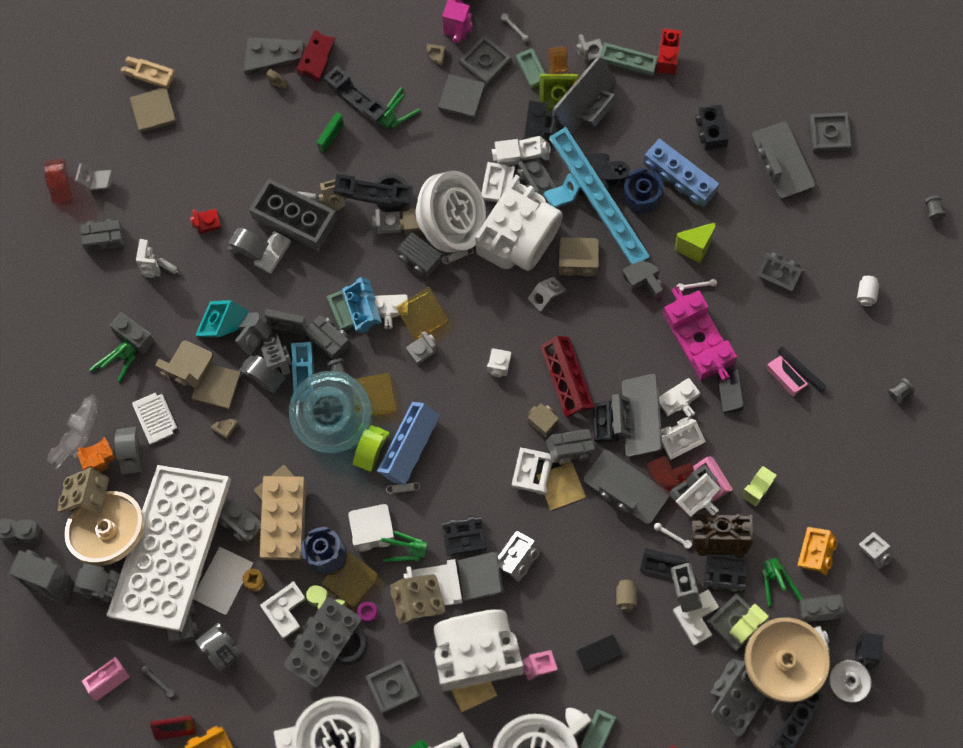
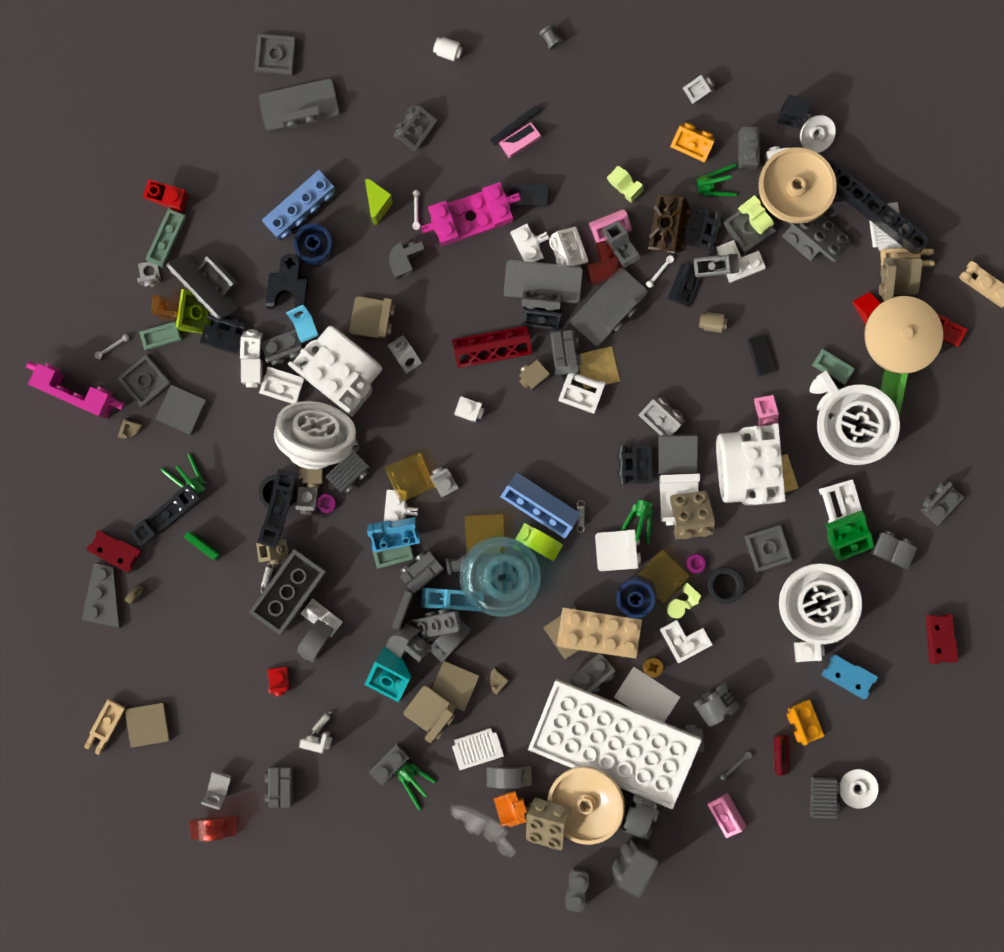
camera: 90 degrees left, 15 degrees up
dark grey bracket [284,597,361,687] -> none
medium azure plate [549,127,650,264] -> none
white plate [676,473,721,517] -> none
black brick [695,104,729,150] -> none
none -> magenta tile [317,494,336,513]

